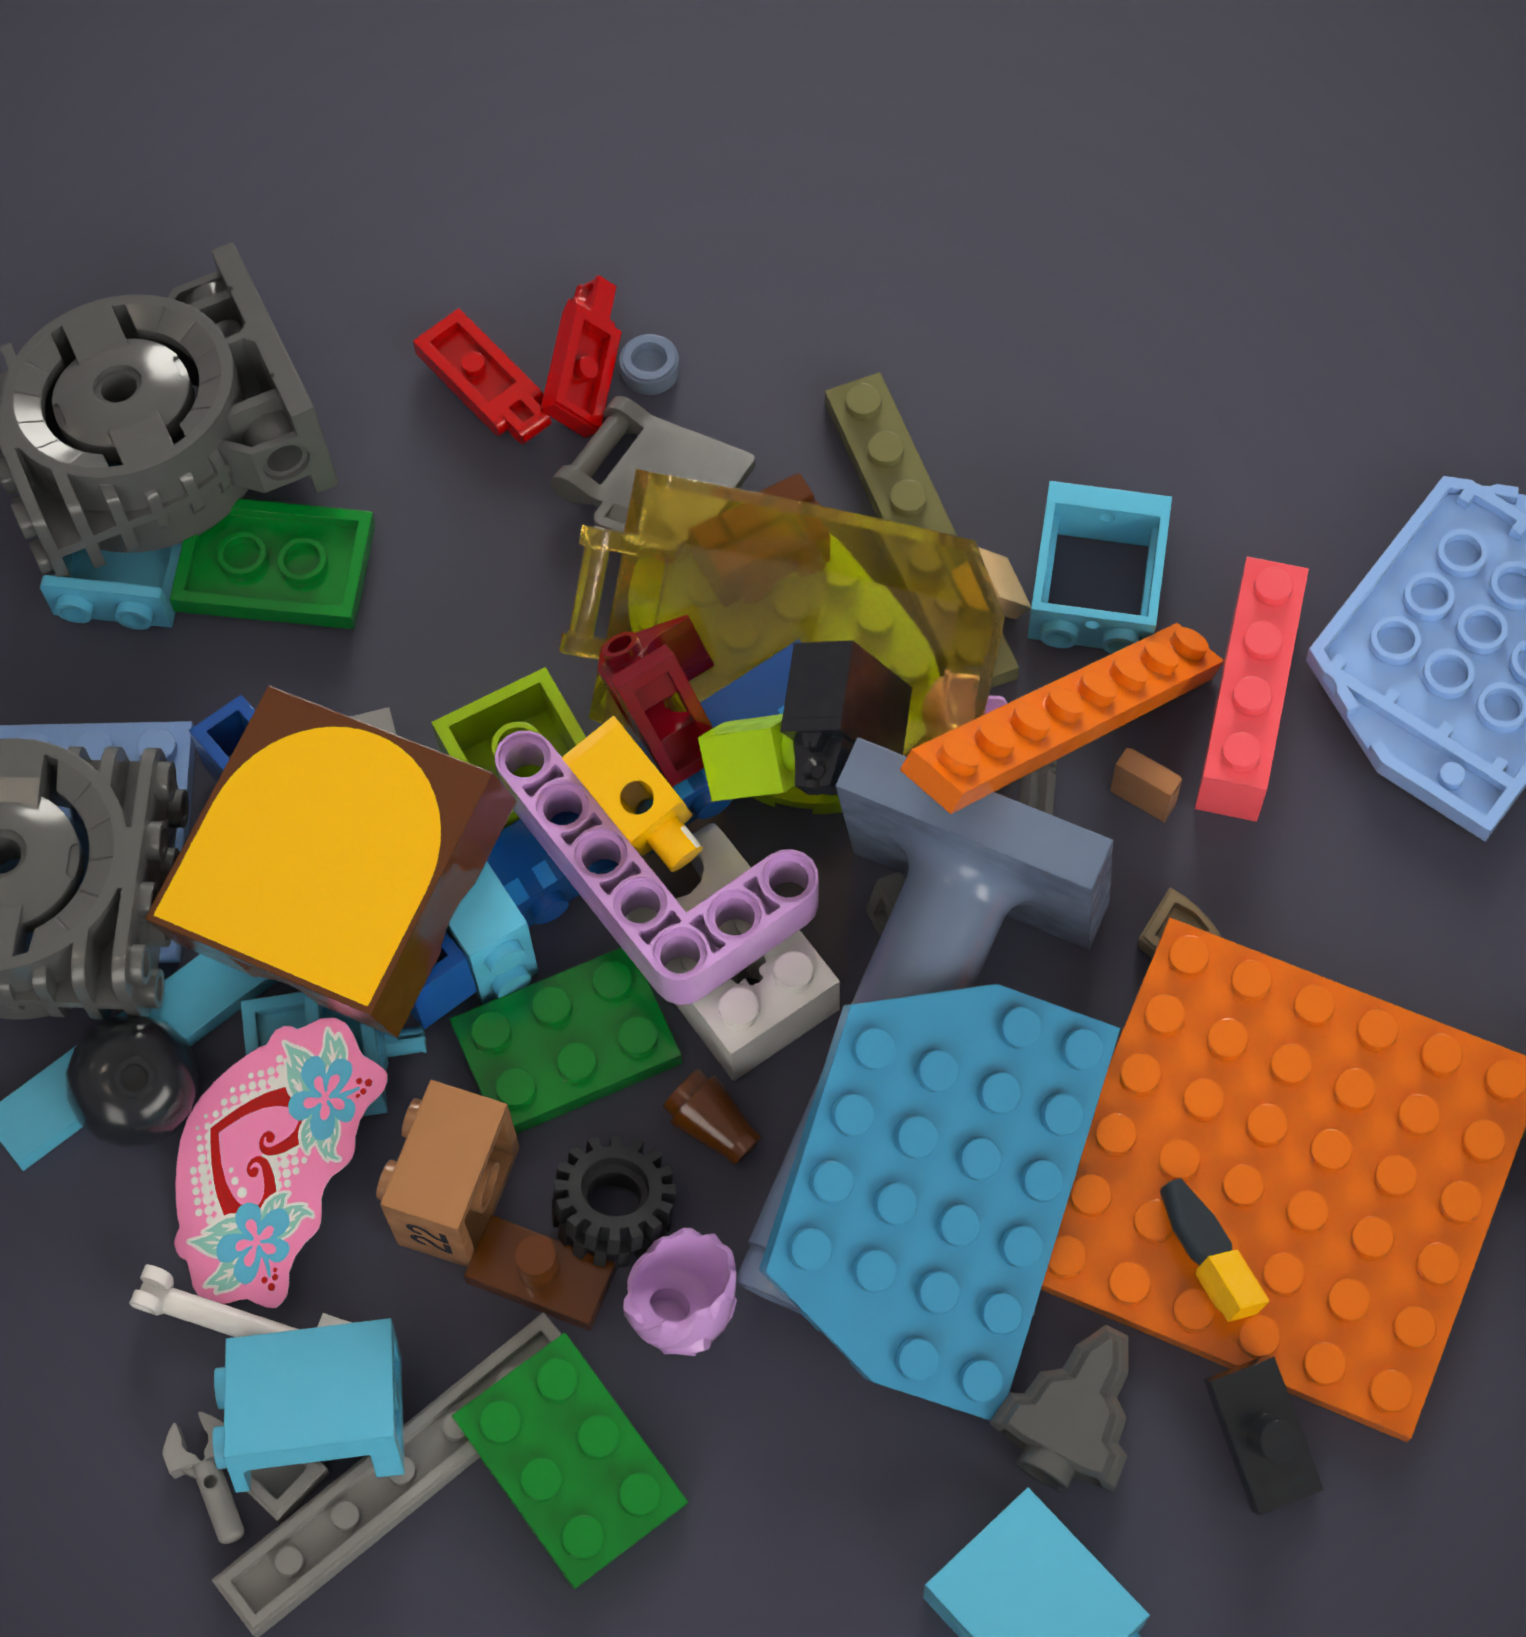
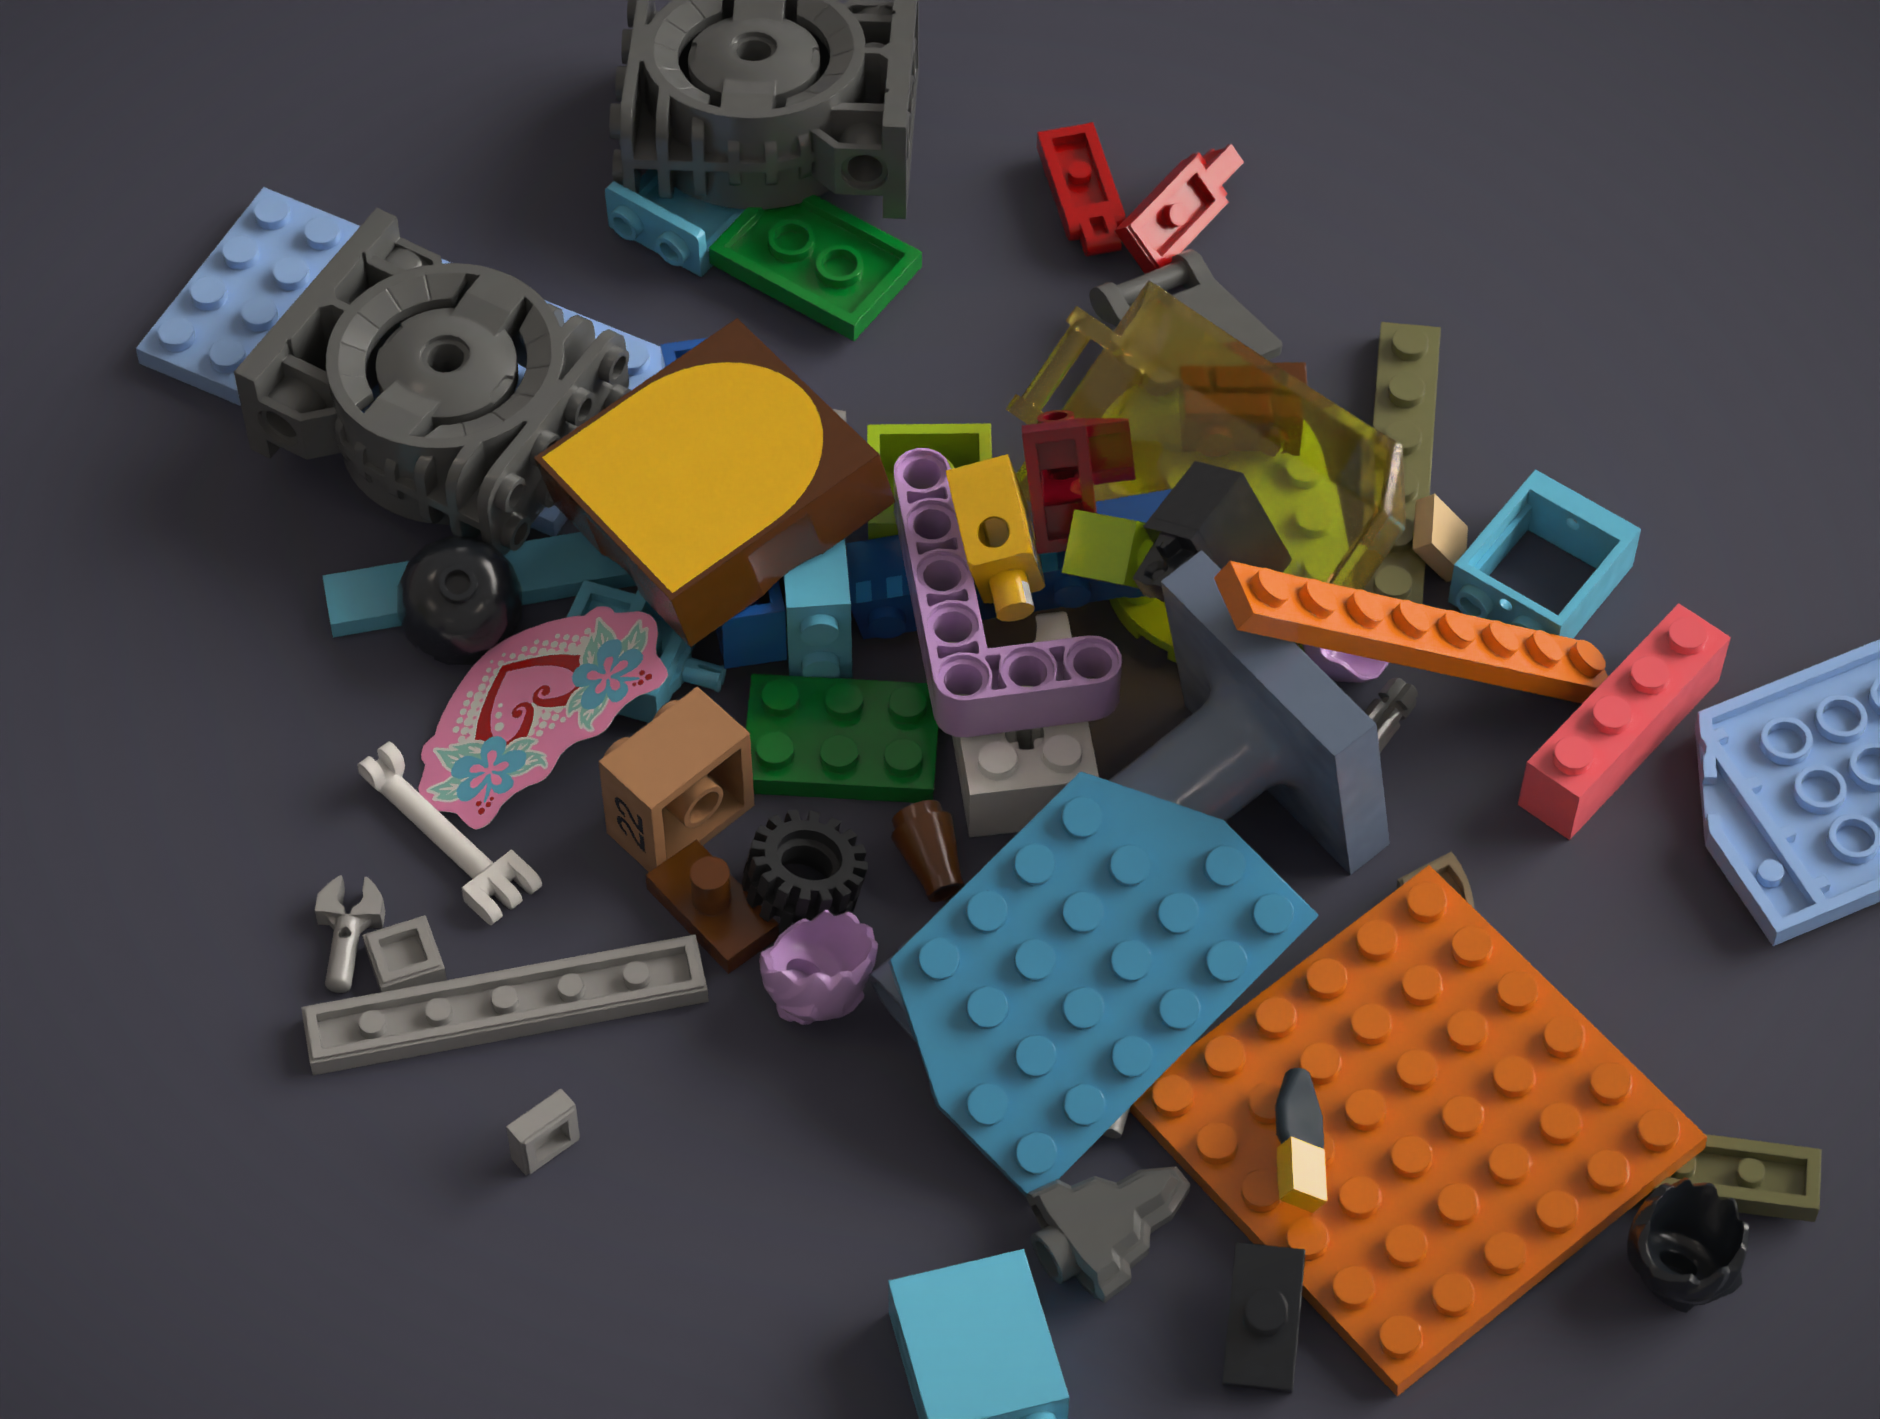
camera: 25 degrees right, 10 degrees down
medium azure panel [212,1318,405,1493] -> none
green plate [451,1332,688,1590] -> none
sand blue tile [620,334,679,395] -> none
medium nougat tile [1110,748,1182,823] -> none
none -> light grey tile [506,1088,580,1176]

